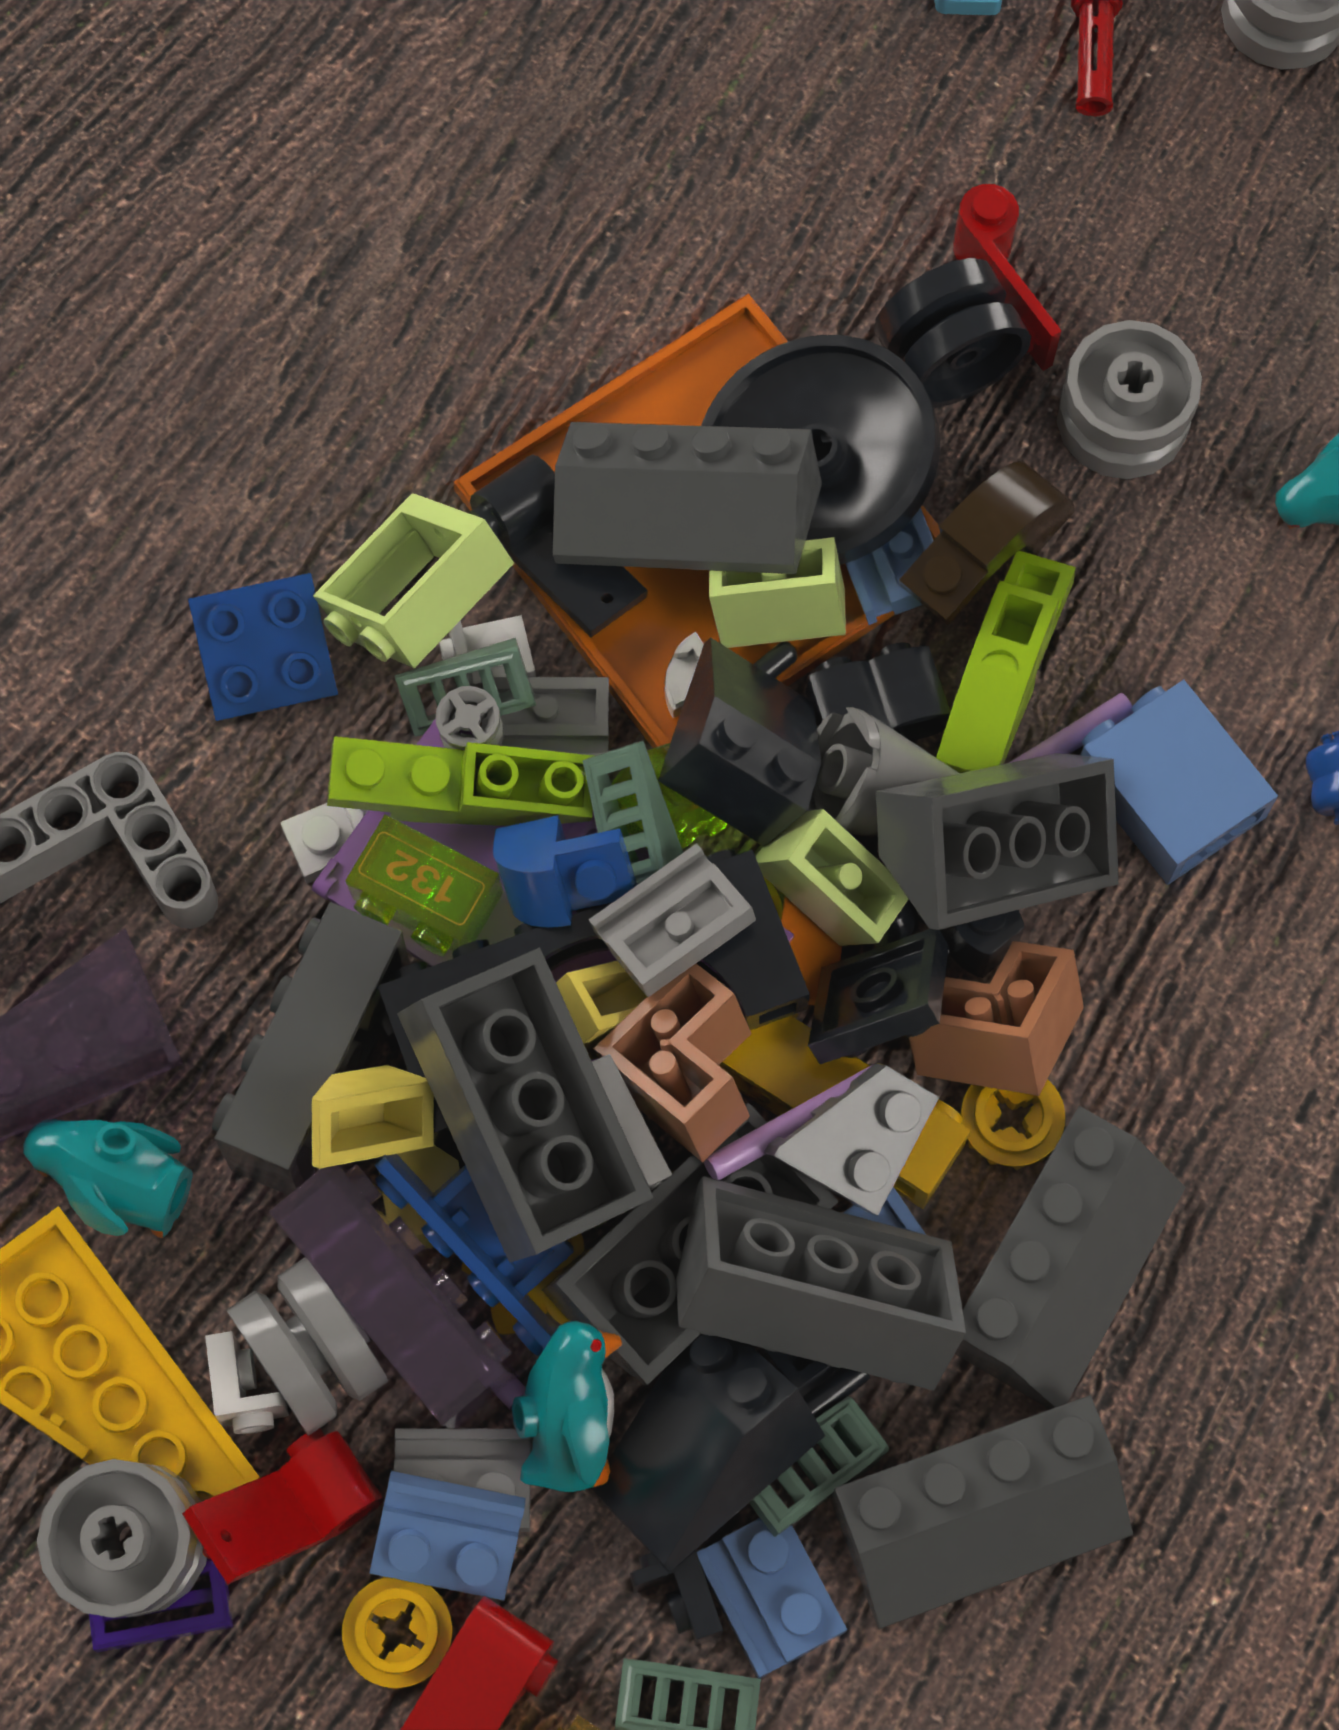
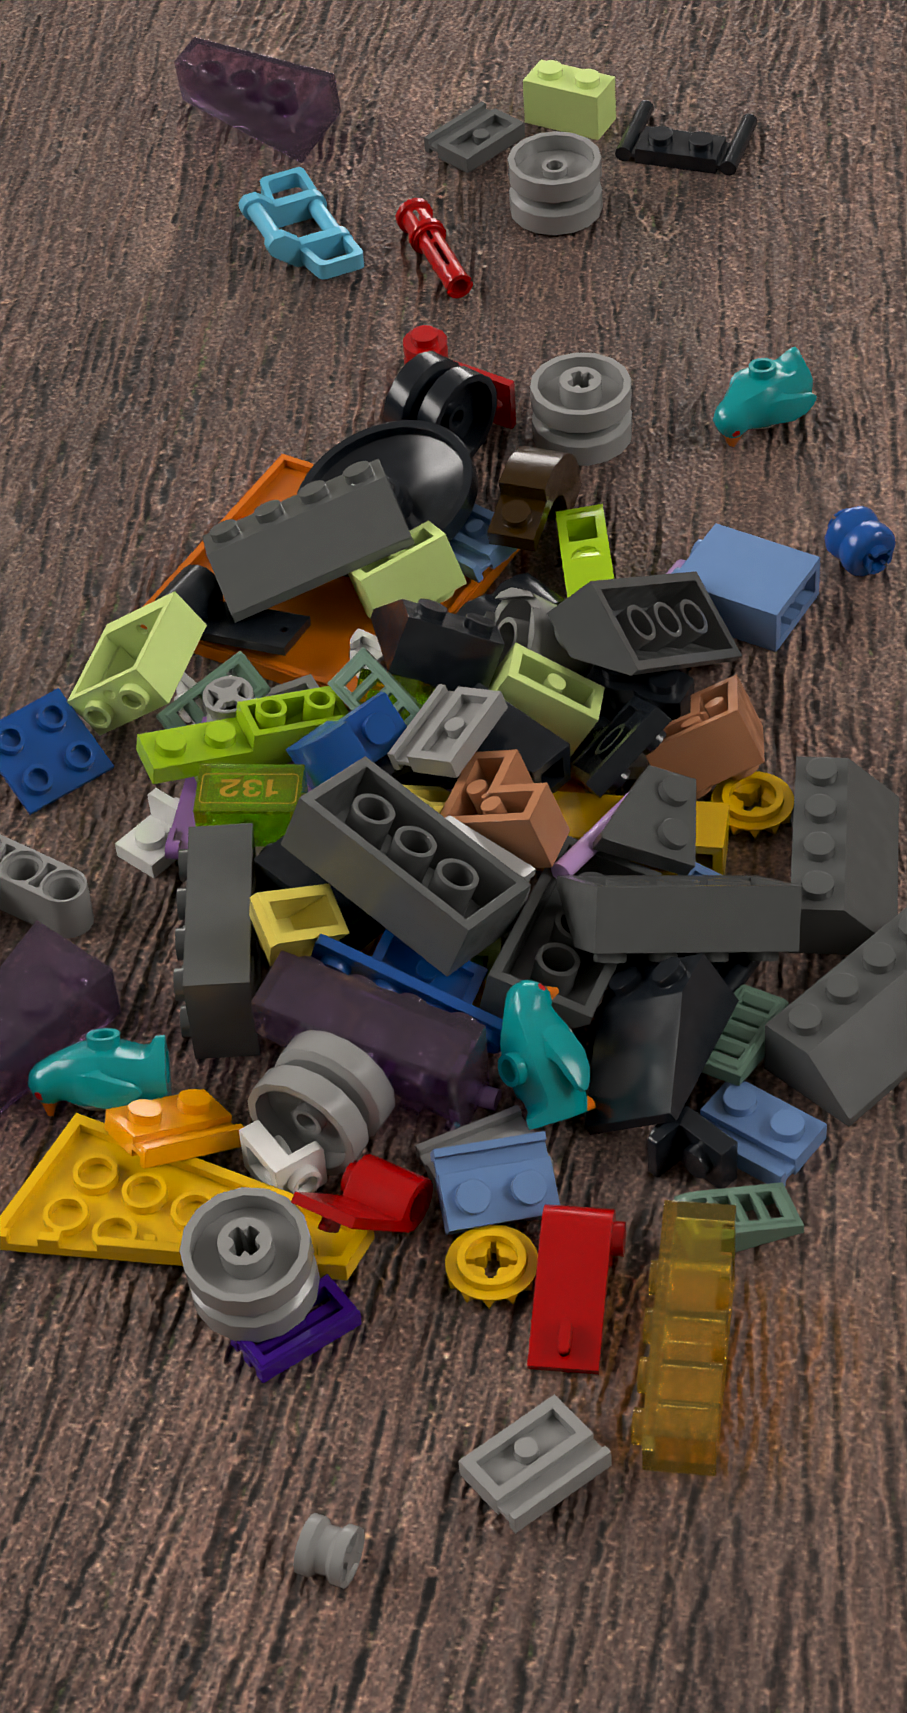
camera: 20 degrees left, 25 degrees down
none -> light orange plate [104,1089,244,1169]

